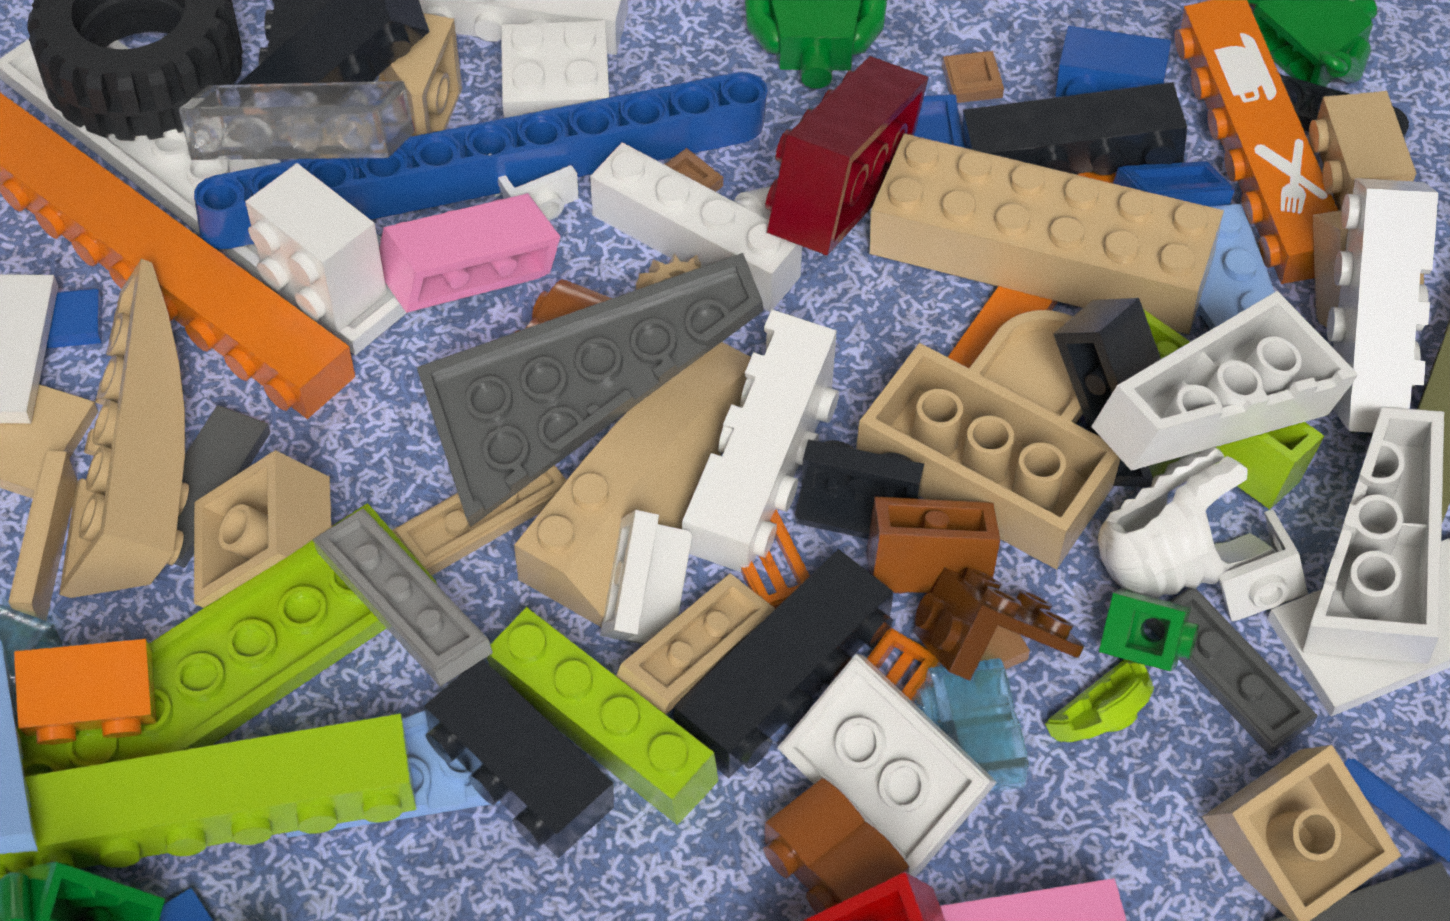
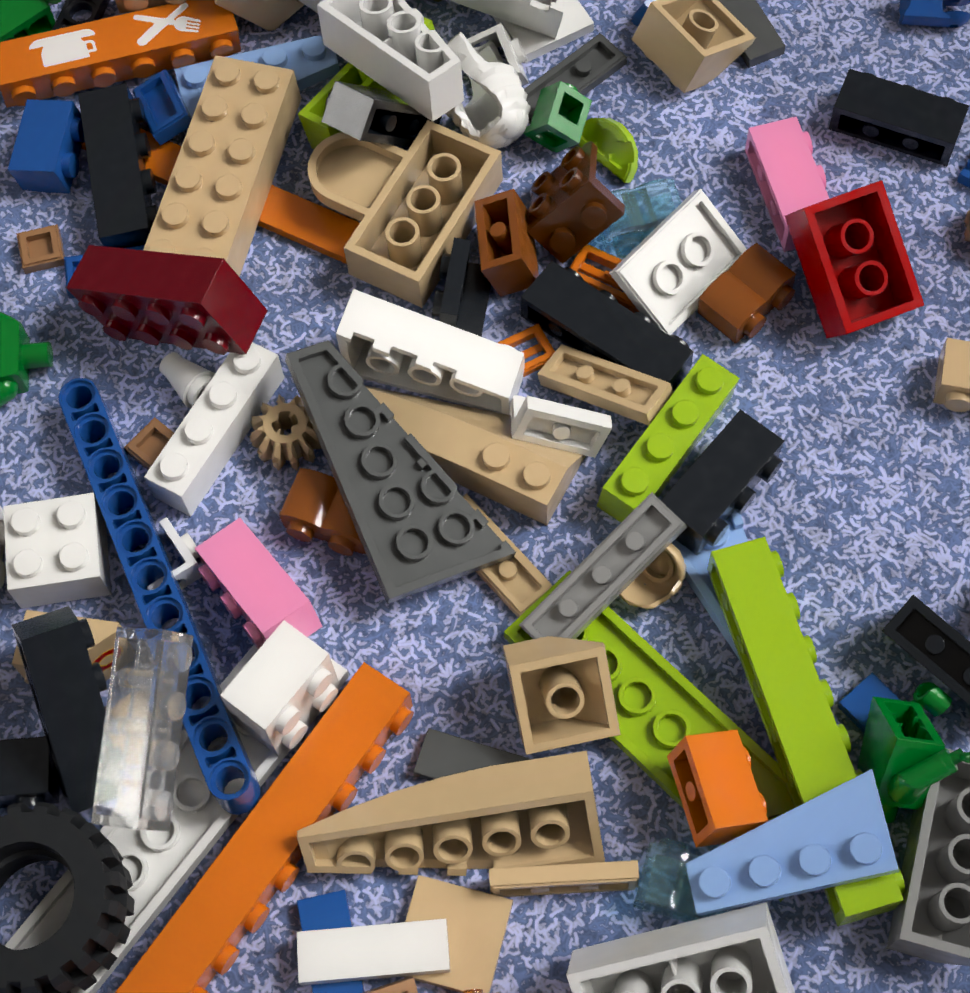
camera: 90 degrees left, 10 degrees up
none -> tan hair [619,543,686,609]

